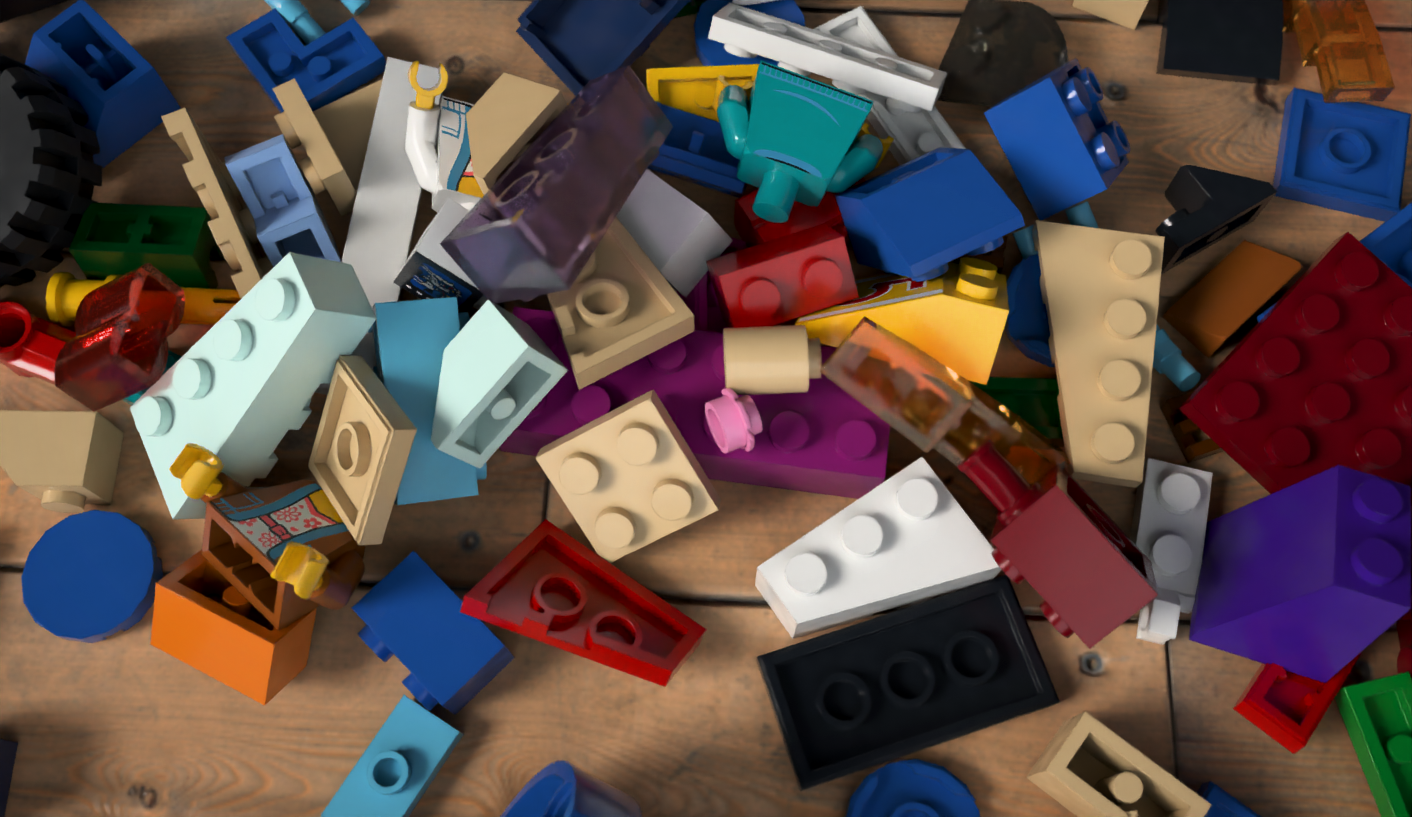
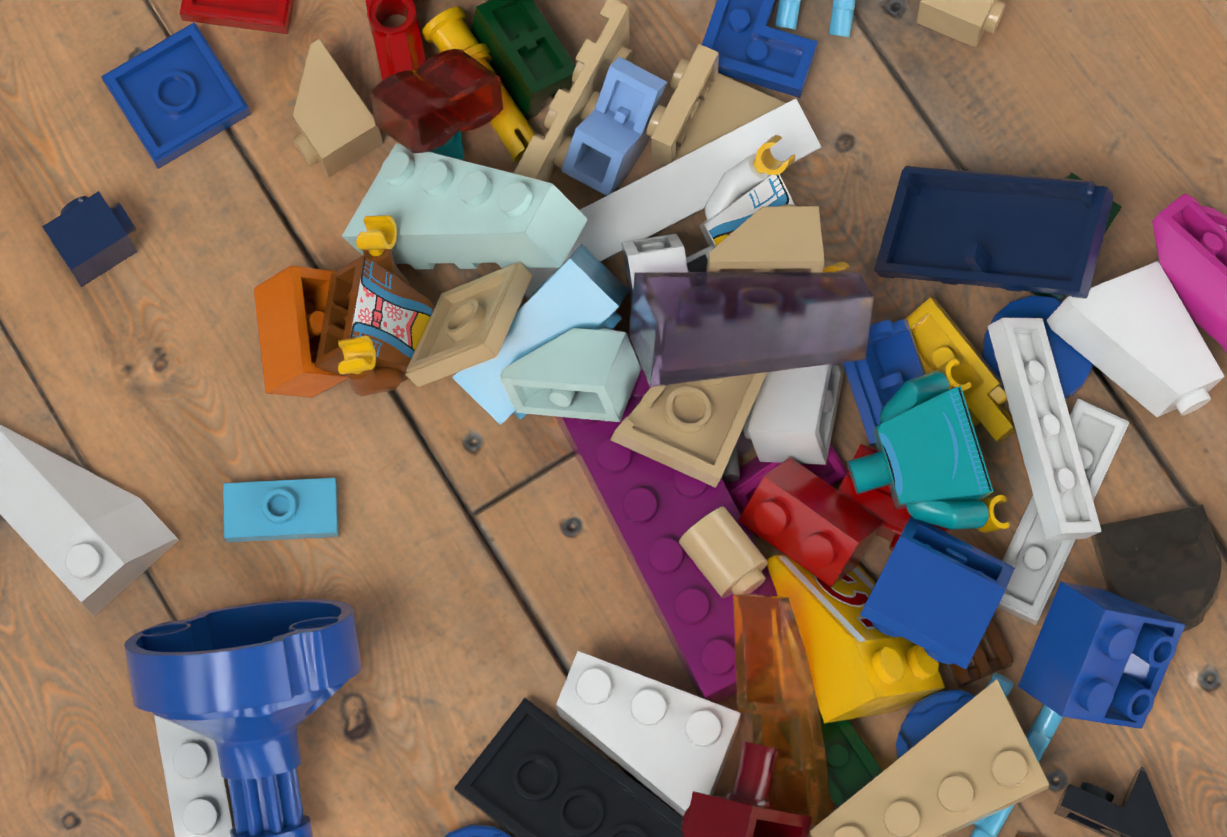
camera: 60 degrees right, 5 degrees up
blue tile [21,510,163,643] -> none
blue brick [352,551,515,715] -> none
red wing [460,519,707,687] -> none
tan plate [535,389,721,563] -> none
bright pink plate [705,388,762,454] -> none

